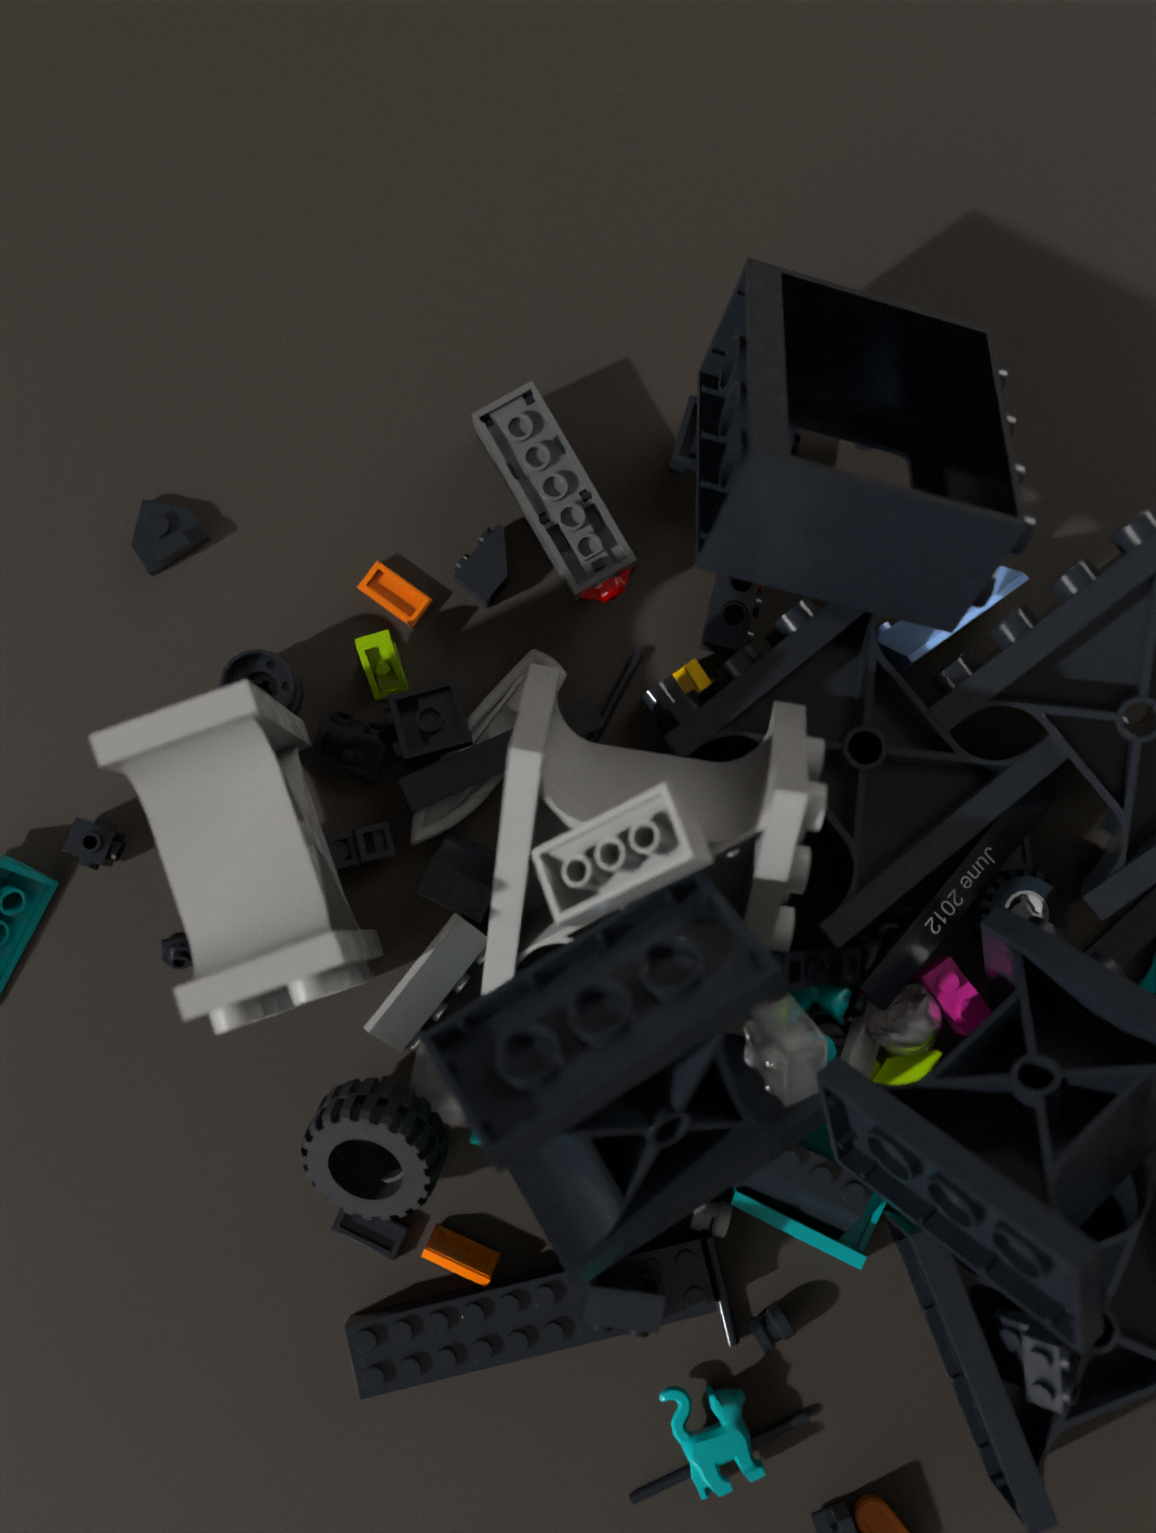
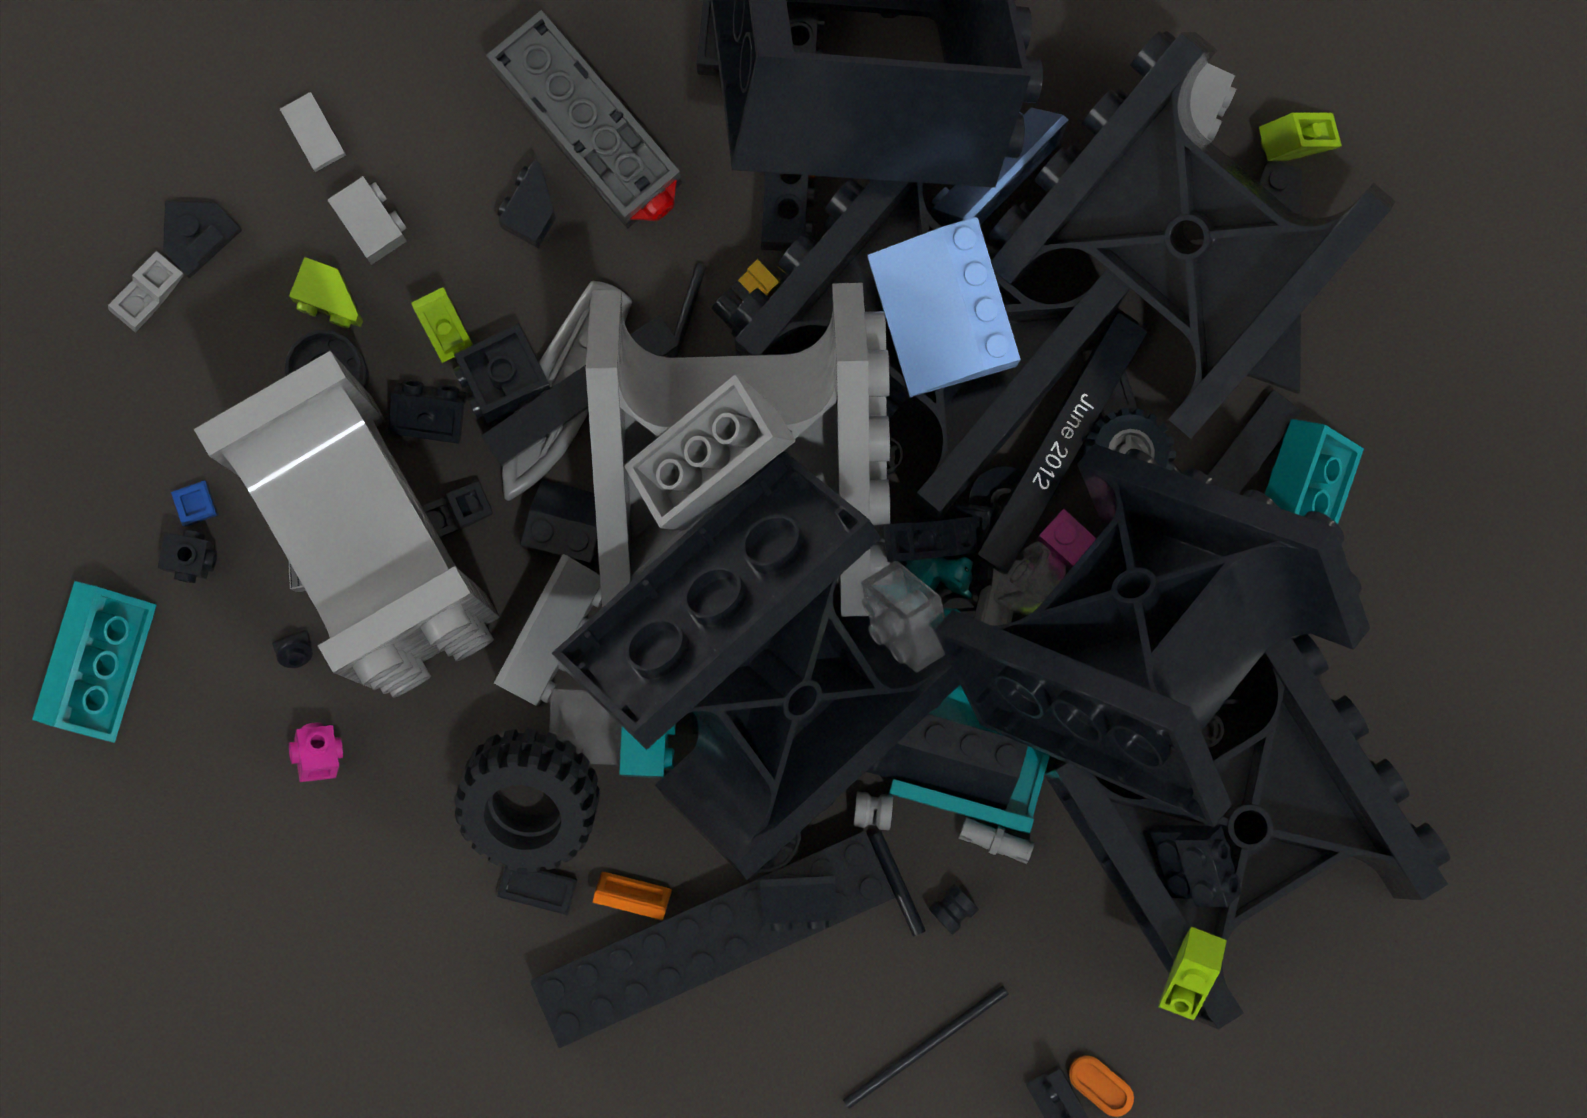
camera: 10 degrees left, 0 degrees up
orange tile [357,560,434,629] -> none
teal animal [659,1385,766,1500] -> none
none -> light grey slope [108,251,183,333]
none -> blue tile [171,480,218,527]
none -> light grey tile [280,92,346,172]
none -> lime slope [289,257,363,329]
none -> dark pink brick [289,723,343,782]
none -> light grey brick [328,176,407,265]
none -> light blue slope [867,217,1021,398]
none -> light grey pin [958,817,1035,864]
none -> lime slope [1158,927,1227,1020]

